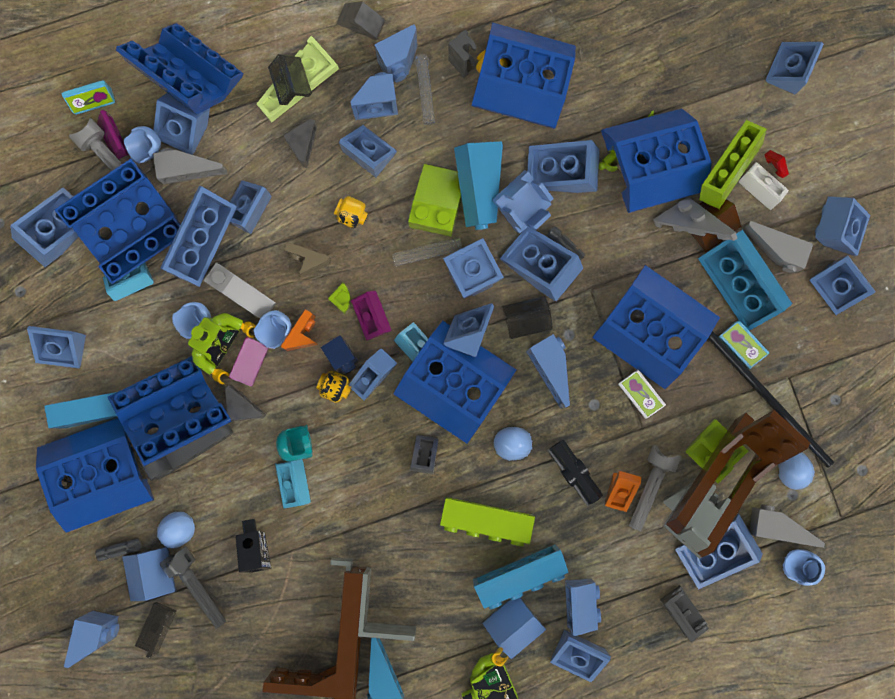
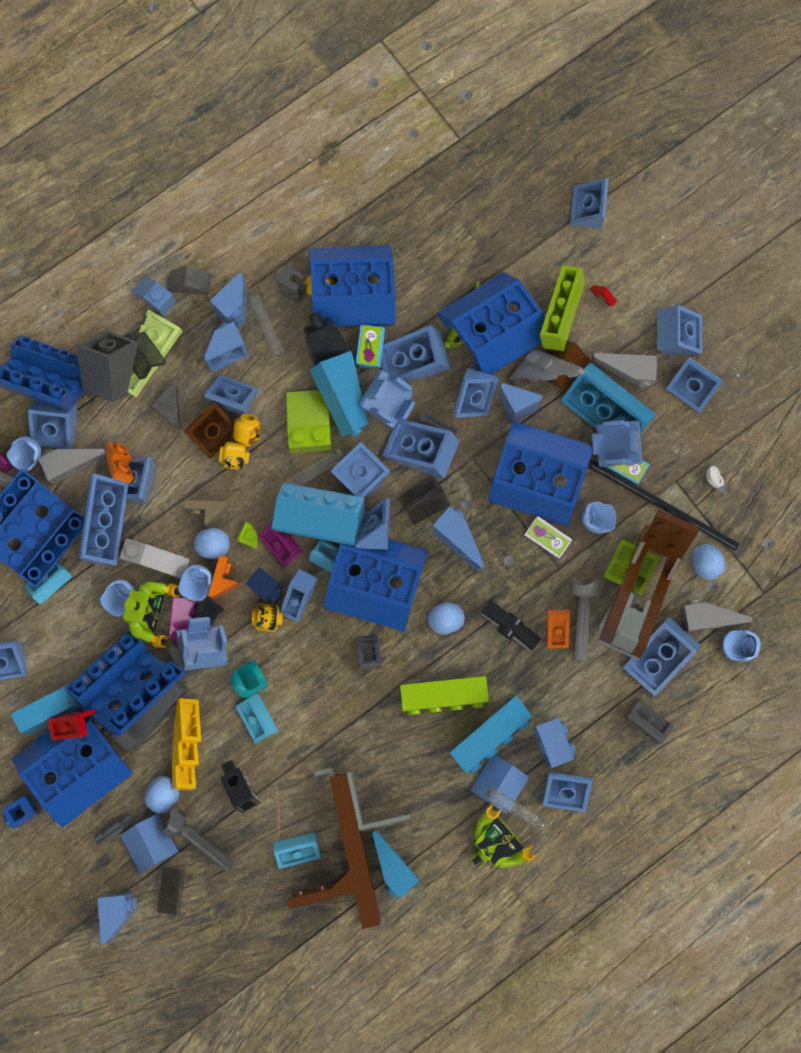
camera: 15 degrees left, 5 degrees down
white slope [739,162,789,210] -> none
none -> blue brick [2,795,41,829]
none -> red panel [47,709,96,741]
none -> dark grey slope [77,330,138,402]
none -> orange slope [106,441,134,484]
none -> medium blue slope [132,276,176,317]
none -> yellow slope [172,698,201,790]
none -> medium blue panel [176,617,228,671]
none -> reddish brown slope [184,402,234,459]
none -> light blue hair [194,528,230,560]
none -> black plate [194,596,225,626]
none -> yellow head [233,414,261,447]
none -> dark azure slope [272,483,365,546]
none -> medium azure slope [273,832,321,869]
none -> black torso [304,312,351,366]
none -> slope [356,325,385,368]
none -> medium blue slope [453,368,499,418]
none -> clear axle [485,788,546,831]
none -> medium blue slope [499,383,543,423]
none -> light blue hair [581,501,617,534]
none -> medium blue panel [592,420,642,467]
none -> white piece [706,466,724,488]

